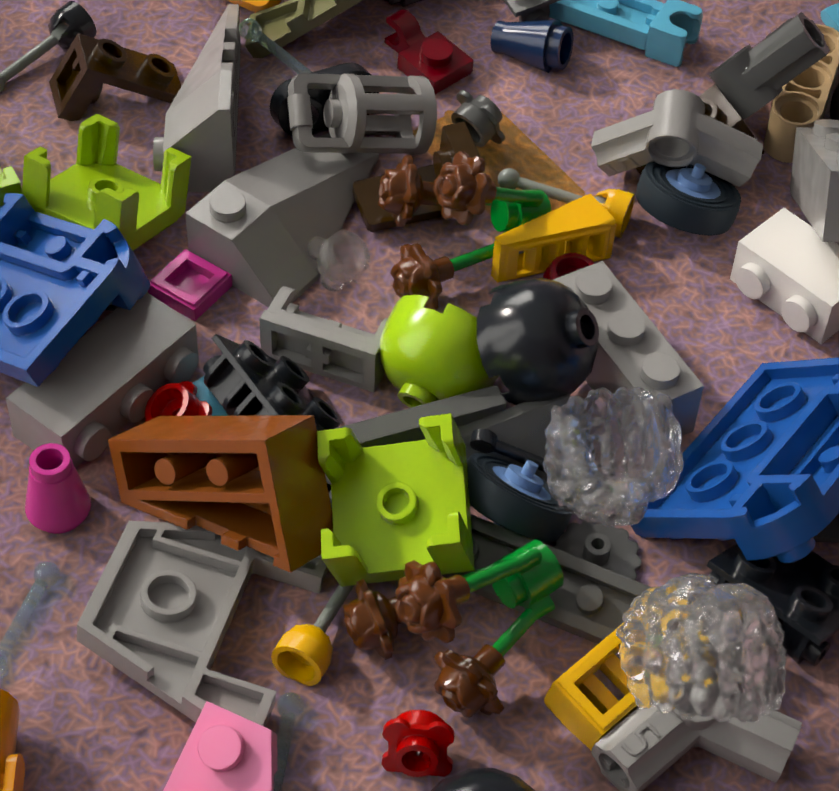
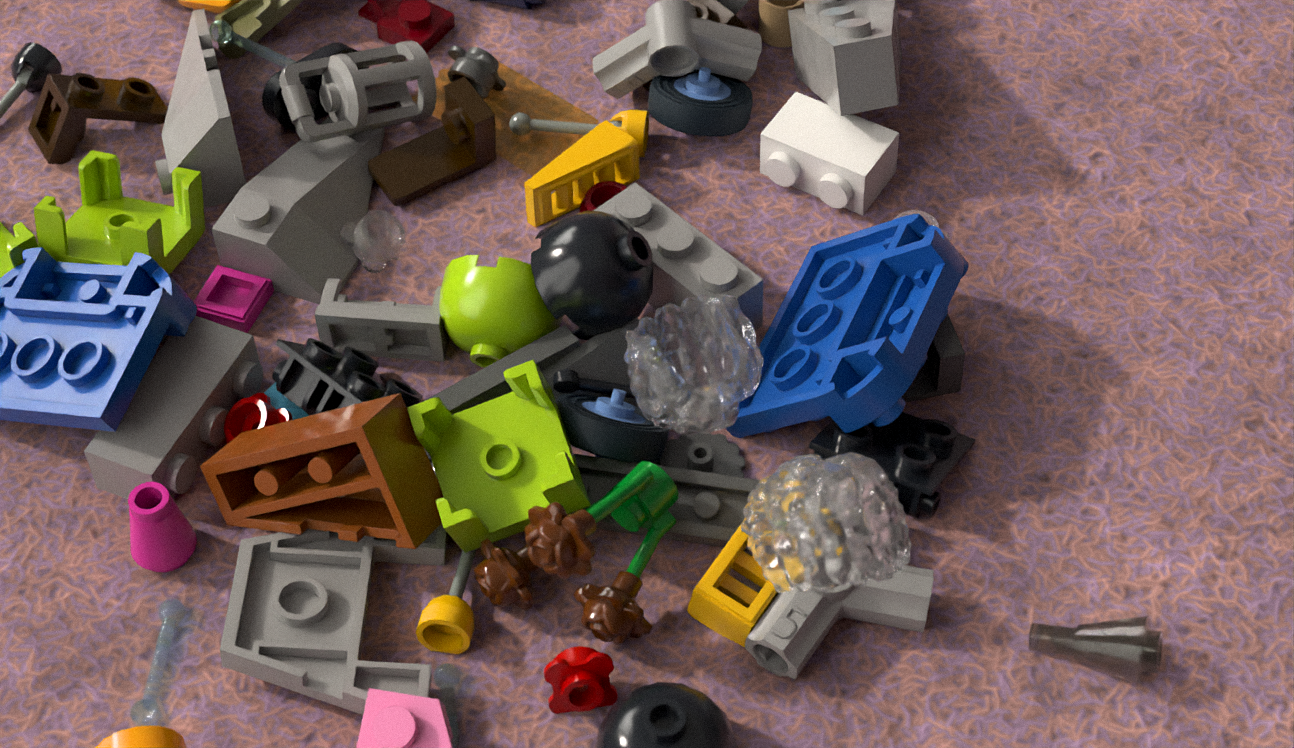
camera: 10 degrees left, 0 degrees up
reddish brown plant [378,151,552,311] -> none

